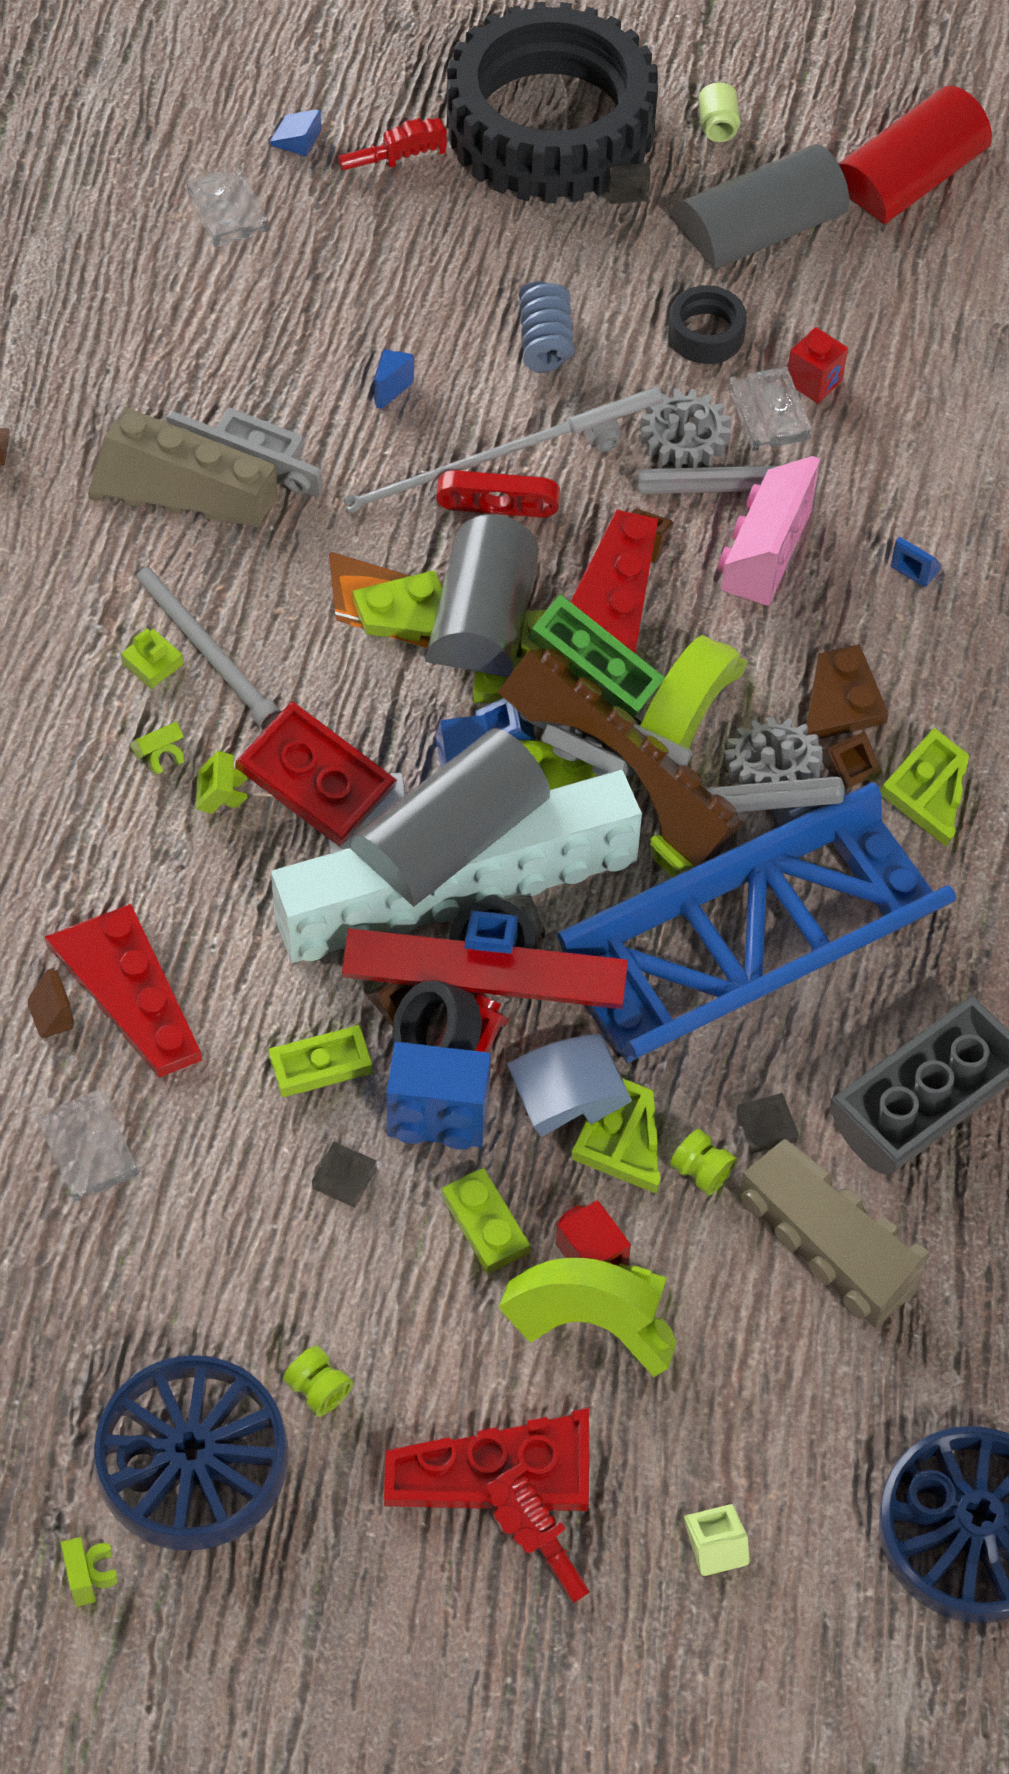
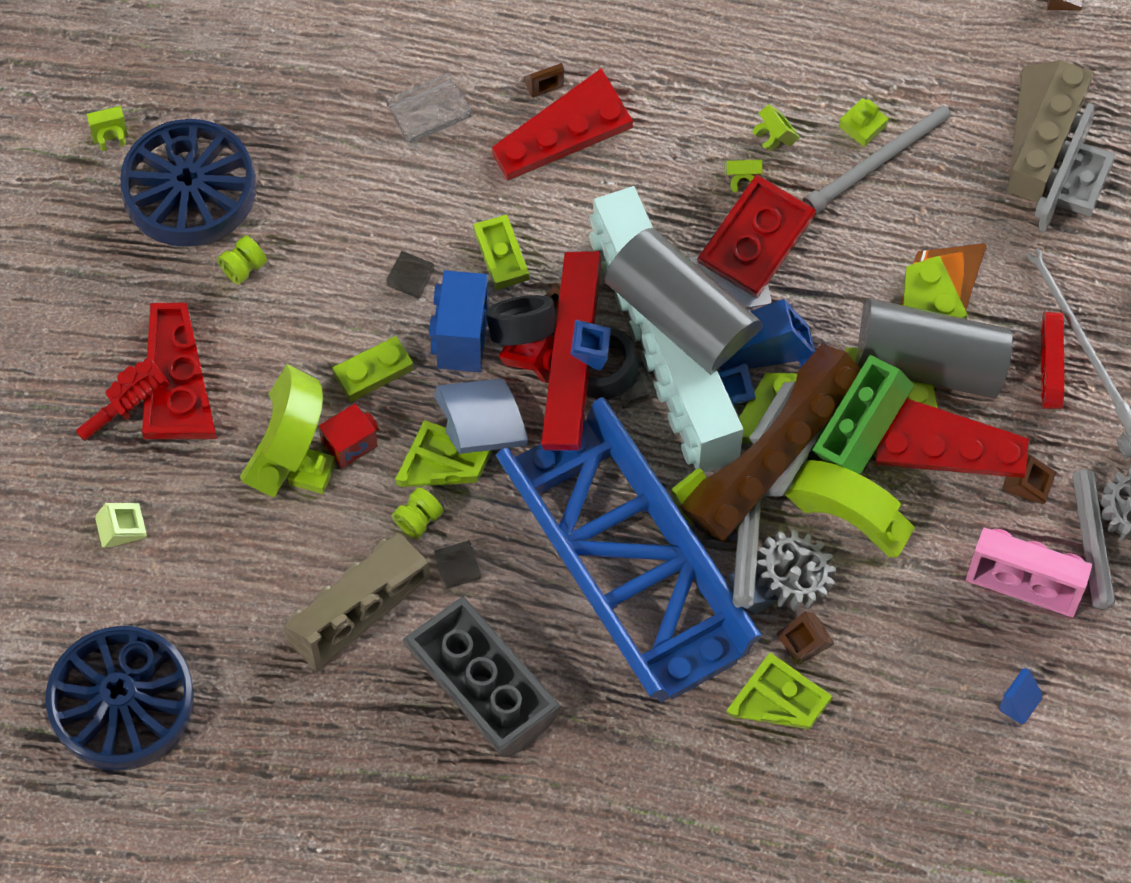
camera: 90 degrees right, 5 degrees up
reddish brown wing [807,644,889,740] -> none

